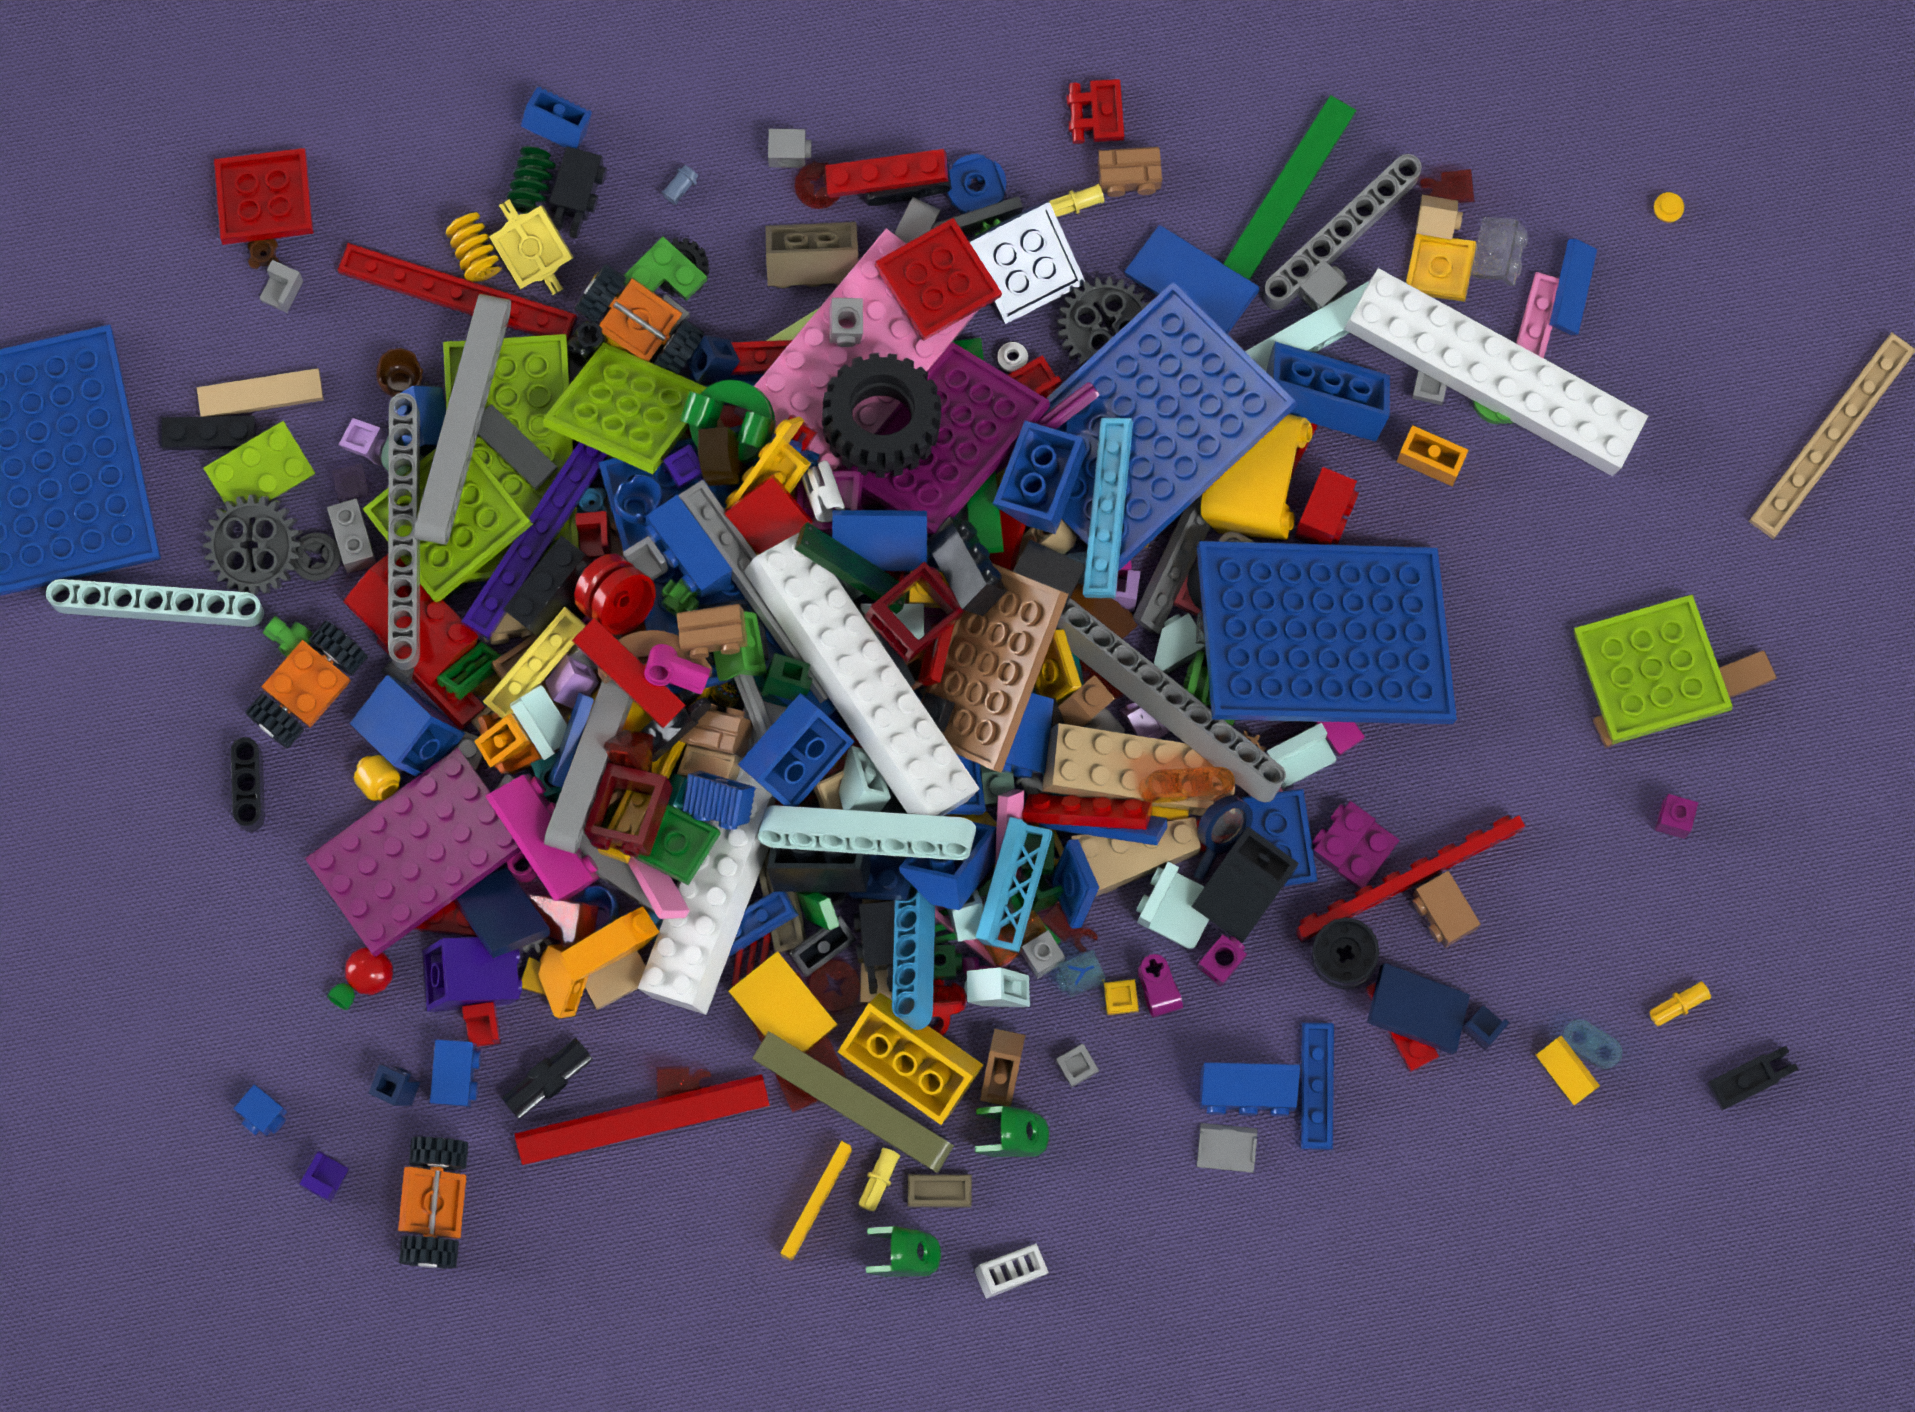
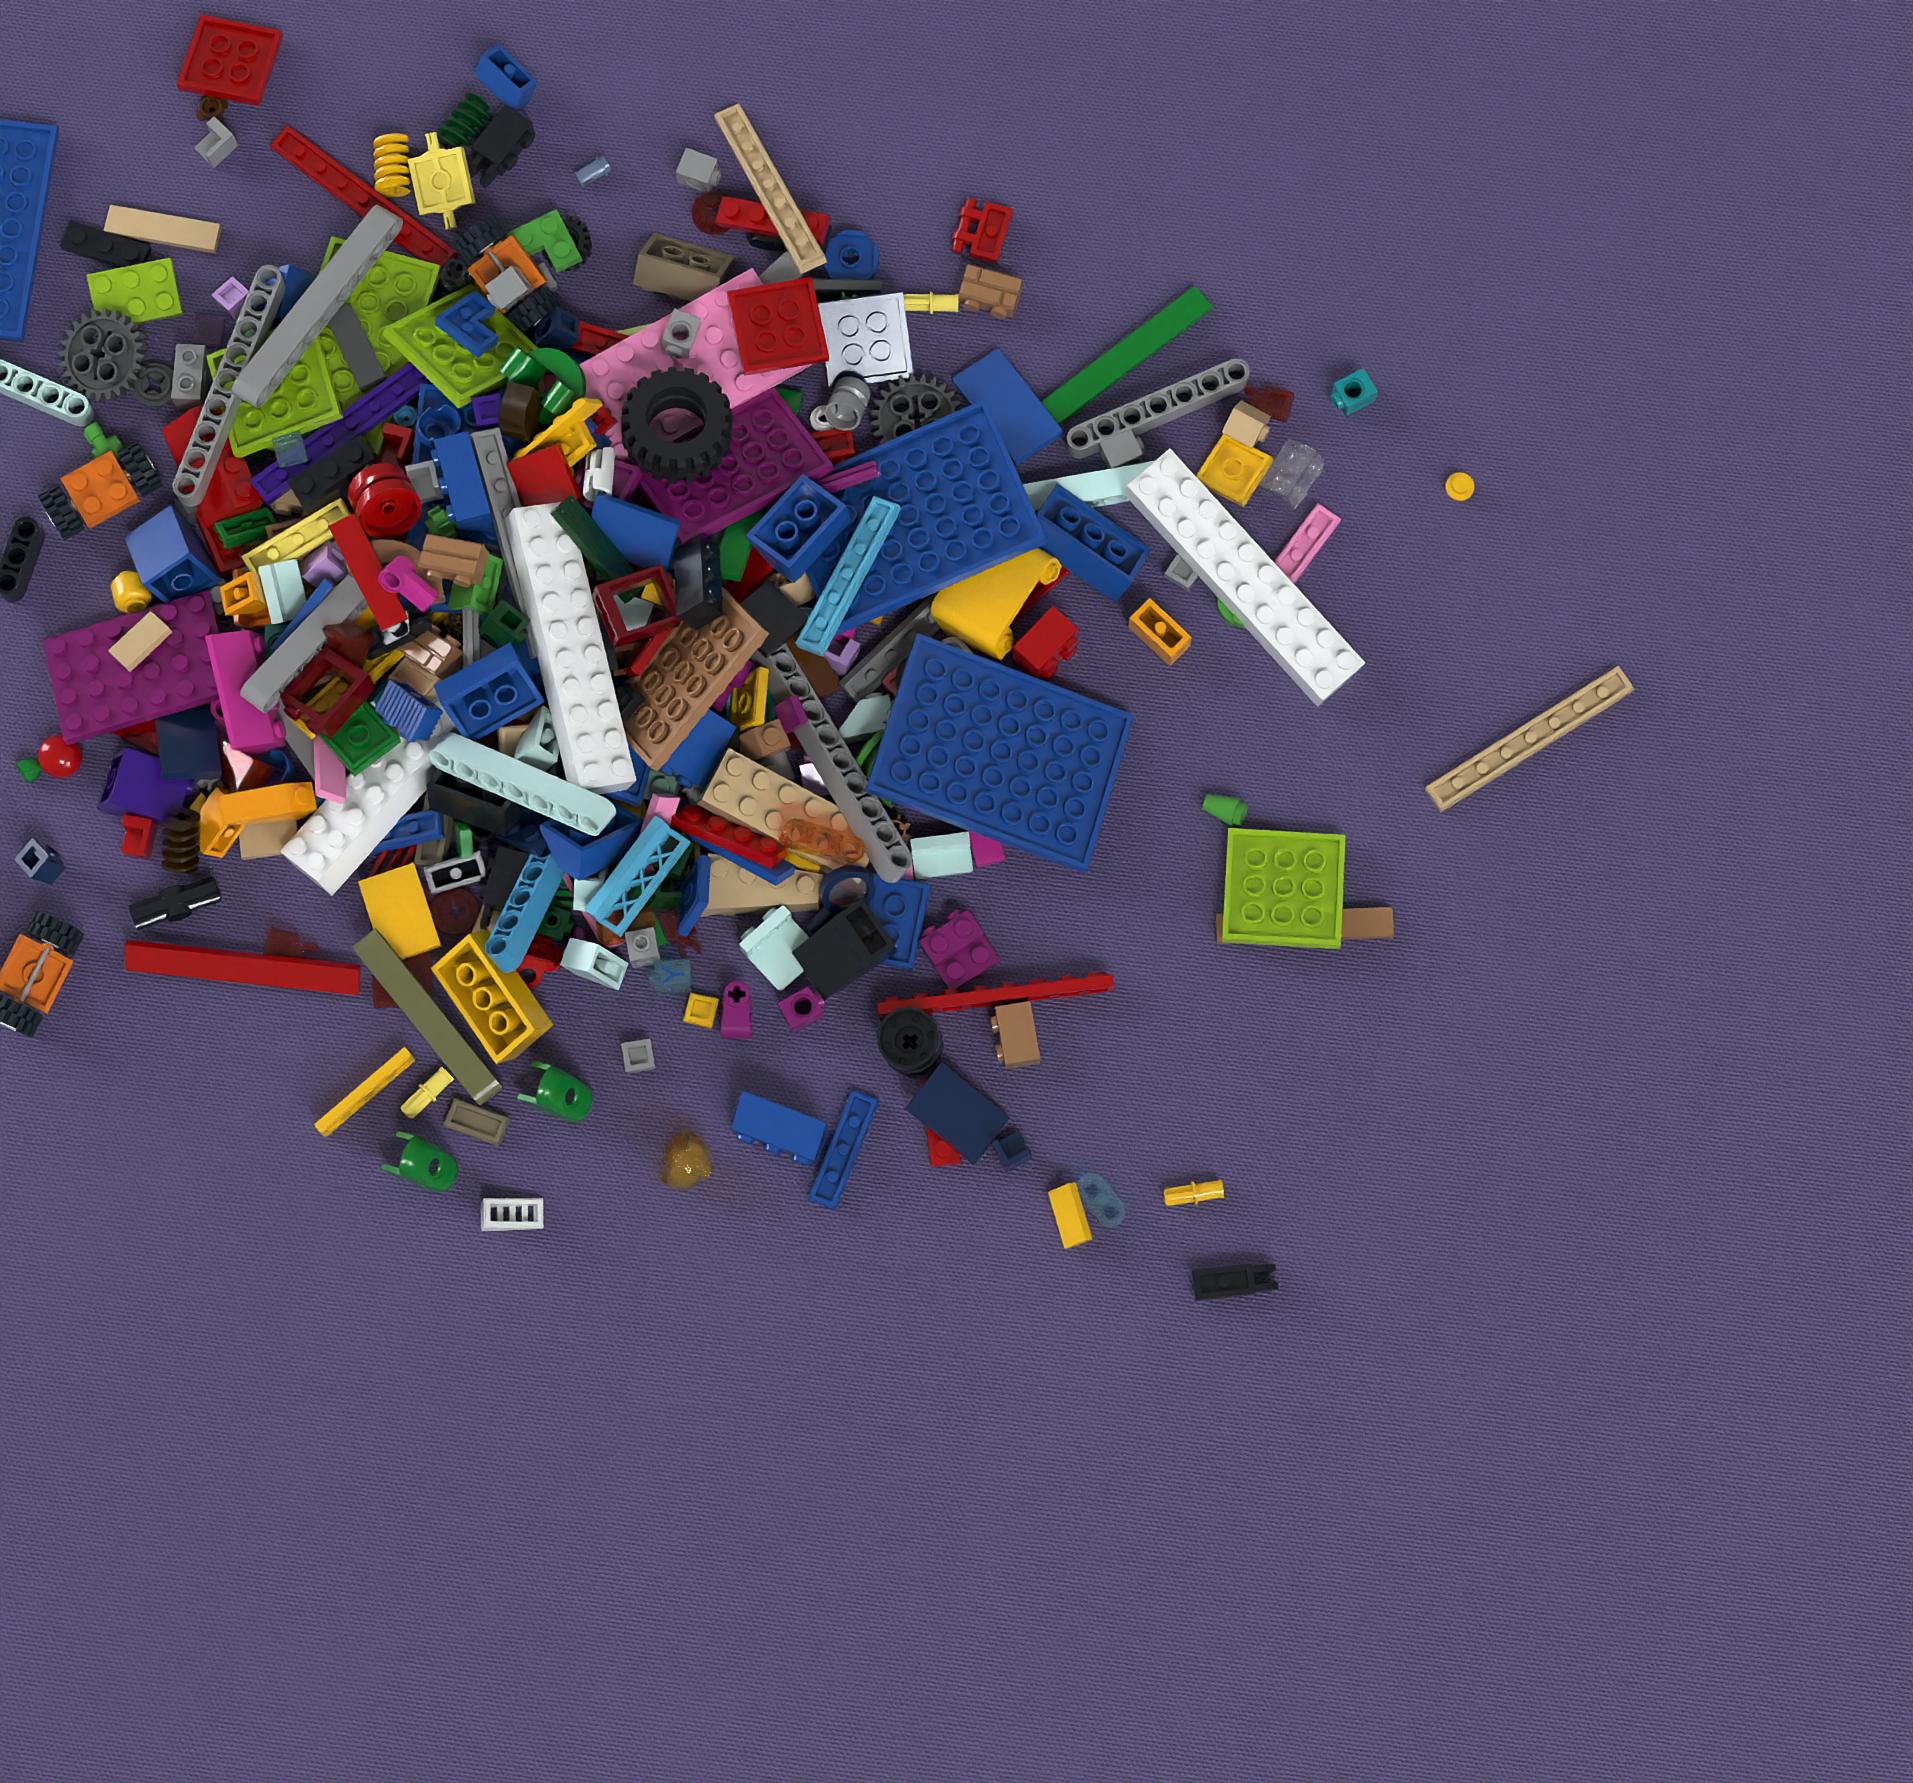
camera: 25 degrees right, 0 degrees up
reddish brown hair [376,348,423,397] -> none
blue brick [430,1039,481,1107] -> none
medium nougat slope [980,1029,1026,1107] -> none
light grey piece [1197,1123,1257,1173] -> none
blue tile [1549,238,1597,335] -> none
magenta brick [1655,794,1699,839] -> none
none -> tan tile [108,611,172,672]
none -> dark brown piece [161,808,201,874]
none -> clear light blue tile [272,431,308,468]
none -> blue plate [435,291,499,358]
none -> light grey brick [485,266,535,311]
none -> clear yellow cylinder [658,1128,713,1190]
none -> tan tile [714,103,827,274]
none -> magenta tile [774,695,809,734]
none -> light grey wheel [824,376,871,431]
none -> bright green cone [1202,794,1248,826]
none -> teal brick [1330,368,1378,417]

